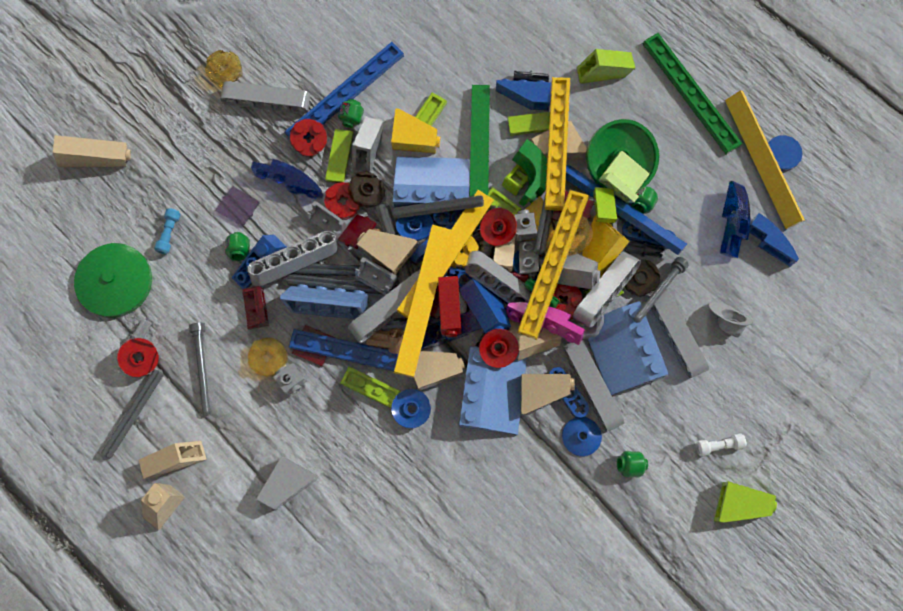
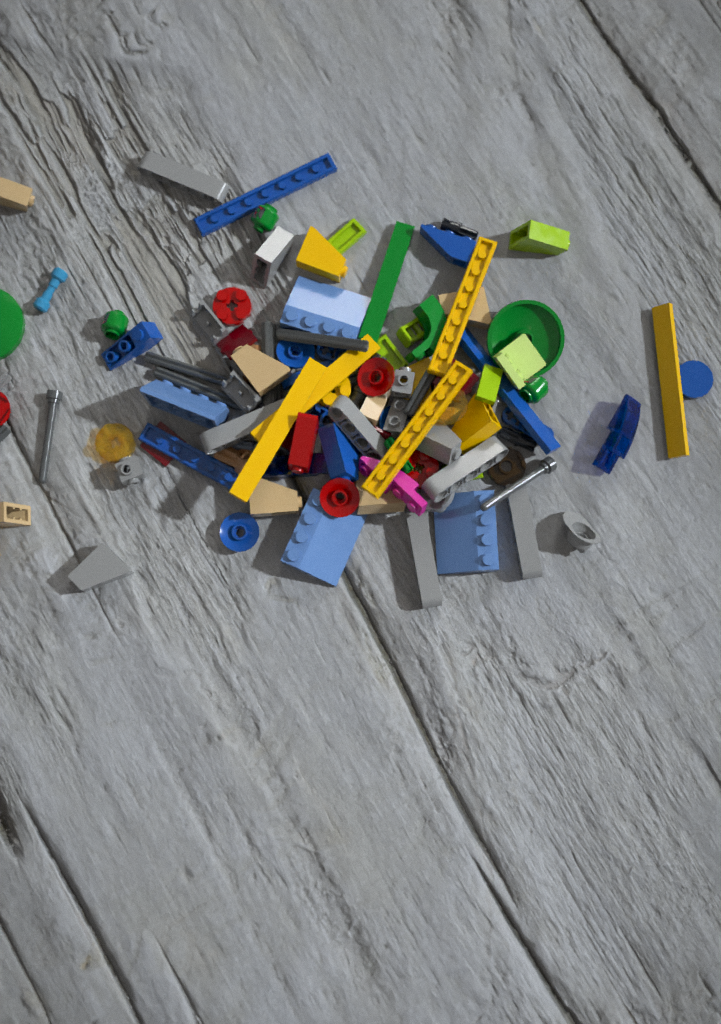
camera: 15 degrees right, 5 degrees up
clear yellow plate [205,50,243,87] -> none
clear purple piece [215,186,260,227] -> none
dark red hinge [242,286,269,330] -> none
light grey beam [248,231,337,286] -> none
clear blue slope [251,159,324,199] -> none
red plate [290,119,327,157] -> none
lime tile [325,129,354,183] -> none
lime tile [340,366,401,408] -> none
dark brown tile [348,171,385,208] -> none
lime tile [507,112,550,136] -> none
tan slope [521,374,575,414] -> none
blue beam [549,367,589,418] -> none
blue dish [562,417,602,456] -> none
green head [617,451,648,478] -> none
green tile [643,33,743,155] -> none
white piece [696,433,747,457] -> none
lime slope [714,481,777,523] -> none
blue slope [746,213,799,267] -> none

